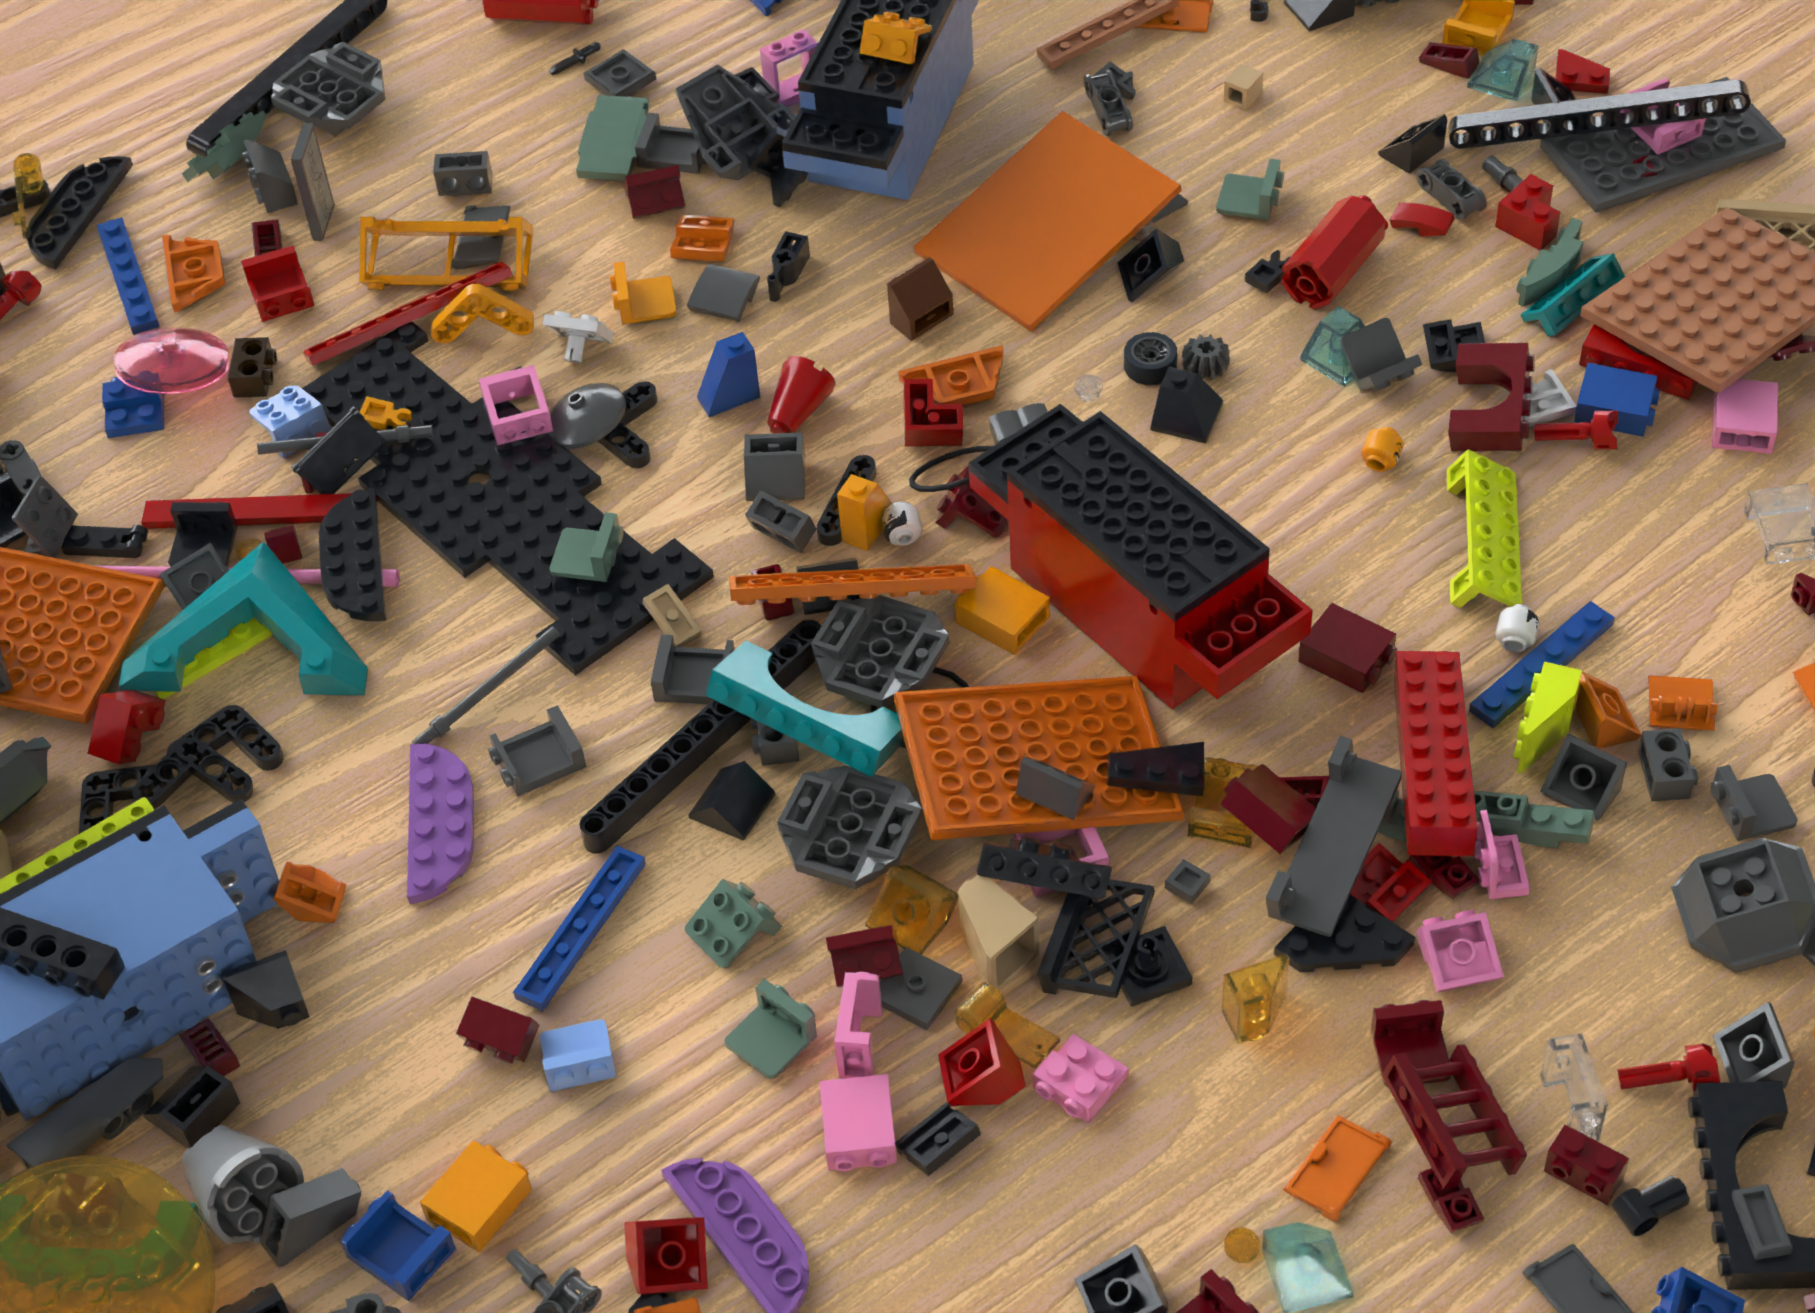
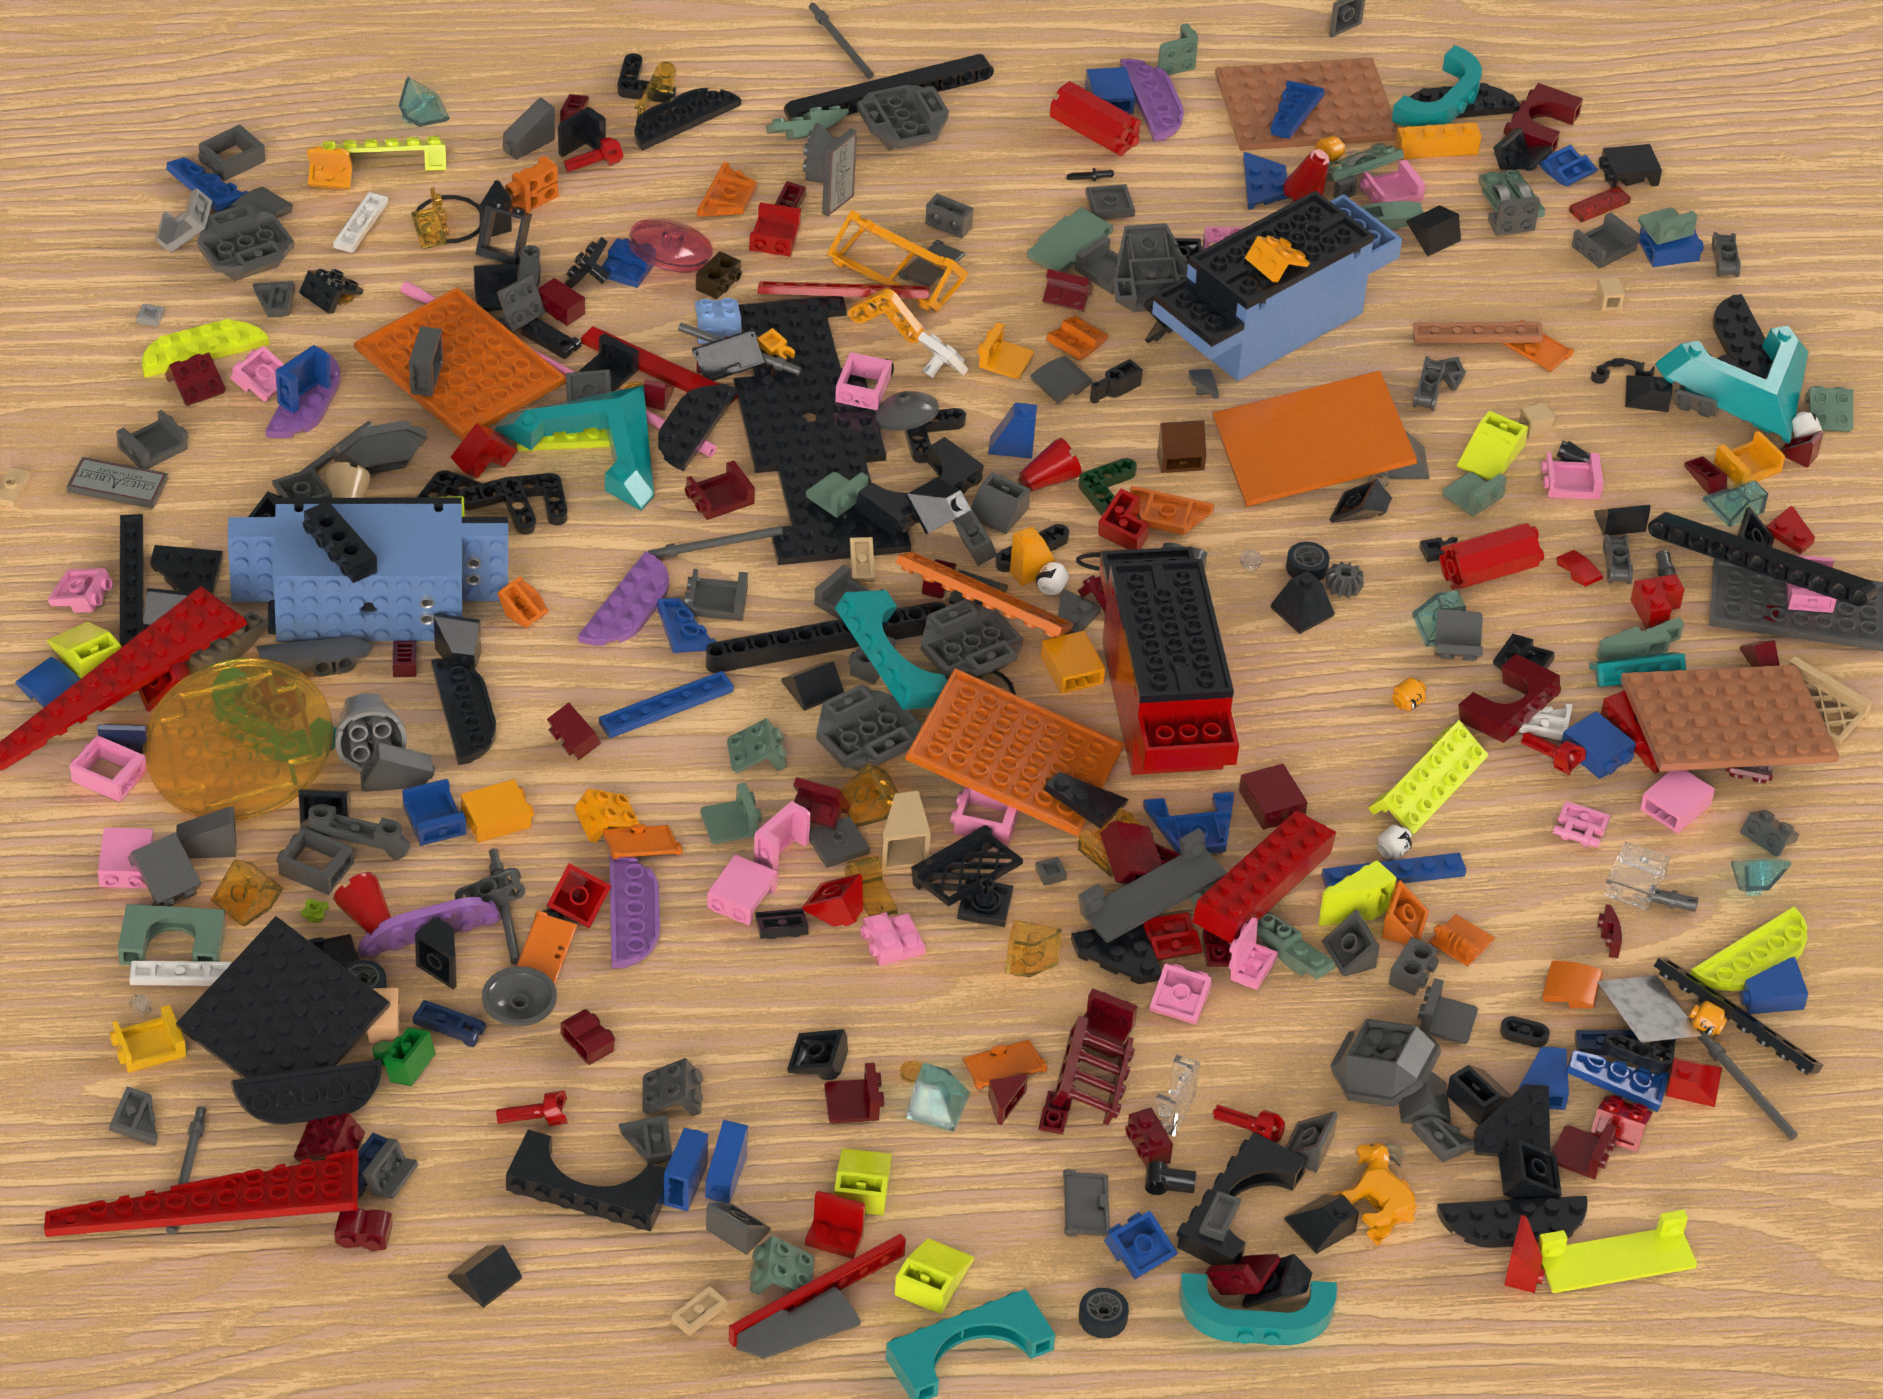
camera: 25 degrees right, 5 degrees down
blue plate [96,217,160,335] -> none
black slope [143,1065,240,1149] -> none
light blue bracket [540,1019,617,1092] -> none
black bracket [977,836,1112,899] -> none
dark grey slope [1016,757,1095,820] -> none
none -> black plate [431,659,496,765]
none -> dark red brick [538,278,585,326]
none -> black plate [564,237,610,289]
none -> light orange bracket [574,788,640,843]
none -> orange door [602,824,682,860]
none -> blue wing [656,597,717,653]
none -> dark red panel [685,460,755,520]
none -> dark grey bar [809,3,874,79]
none -> black arch [855,437,984,537]
none -> slope [905,478,971,534]
none -> dark red slope [988,1074,1028,1125]
none -> dark grey wing [1058,589,1100,634]
none -> dark green beam [1078,458,1137,516]
none -> blue wing [1143,791,1234,854]
none -> dark grey slope [1189,369,1219,399]
none -> neon yellow slope [1457,411,1528,480]
none -> bright pink panel [1541,452,1604,499]
none -> bright pink plate [1553,801,1611,848]
none -> black cone [1556,441,1590,462]
none -> dark red slope [1740,640,1780,667]

